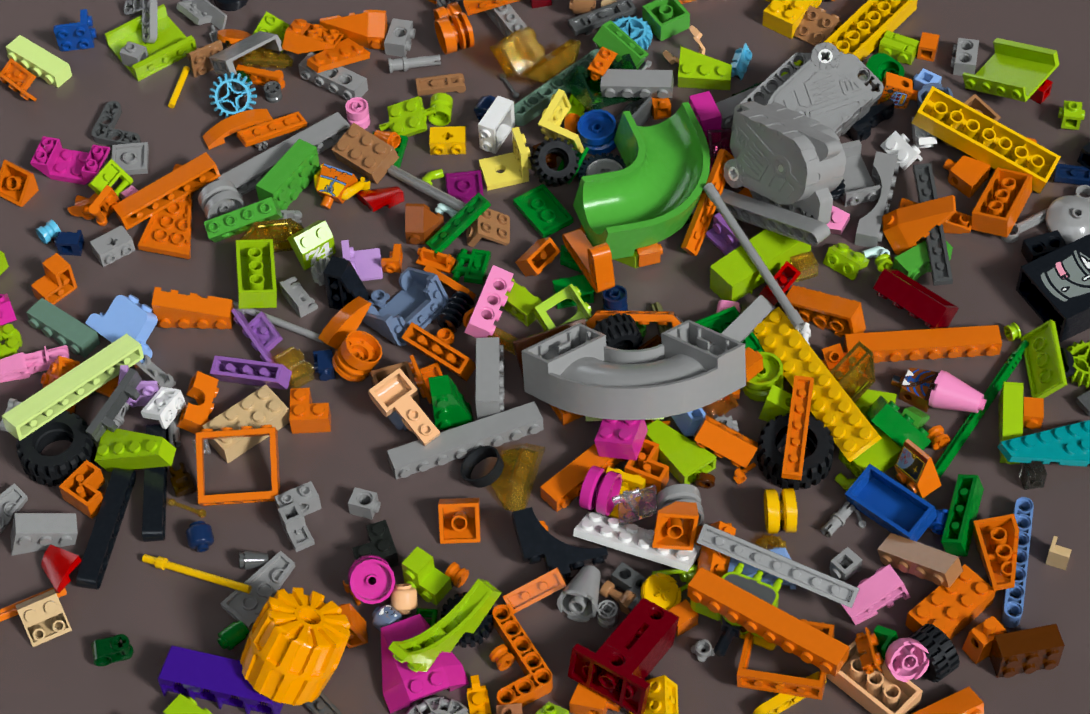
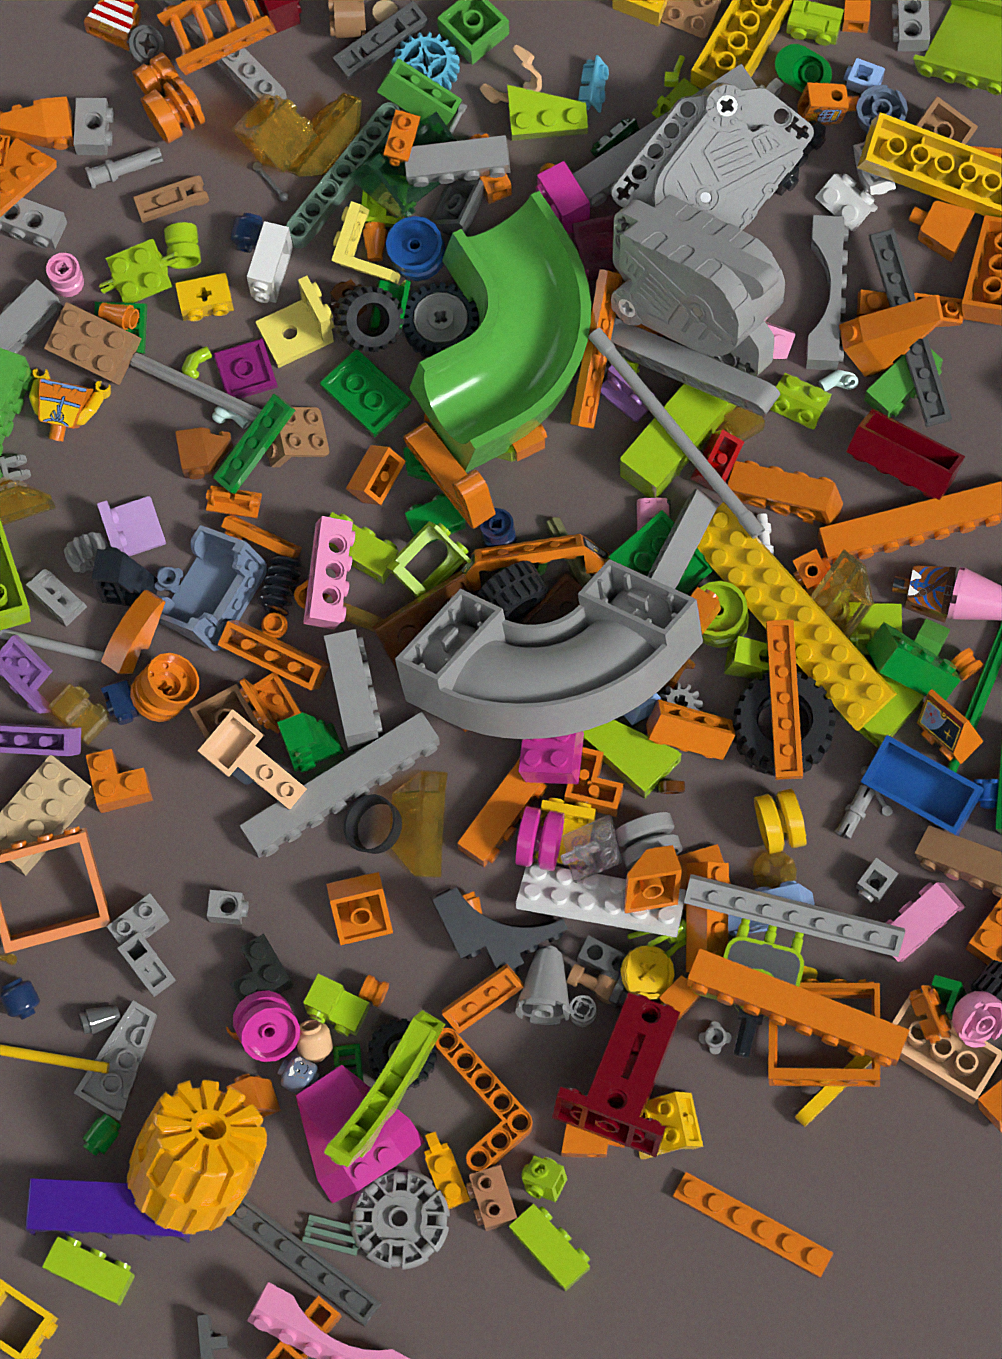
camera: 10 degrees left, 20 degrees up
slope [287,220,336,270] -> none
red slope [355,186,404,212] -> none
orange bracket [381,244,403,273] -> none
green plate [452,248,491,285] -> none
orange wheel [489,644,516,671] -> none
orange hand [733,462,756,484] -> none
lime arm [835,473,857,491] -> none
light grey panel [841,140,881,207] -> none
lime bush [874,254,893,272] -> none

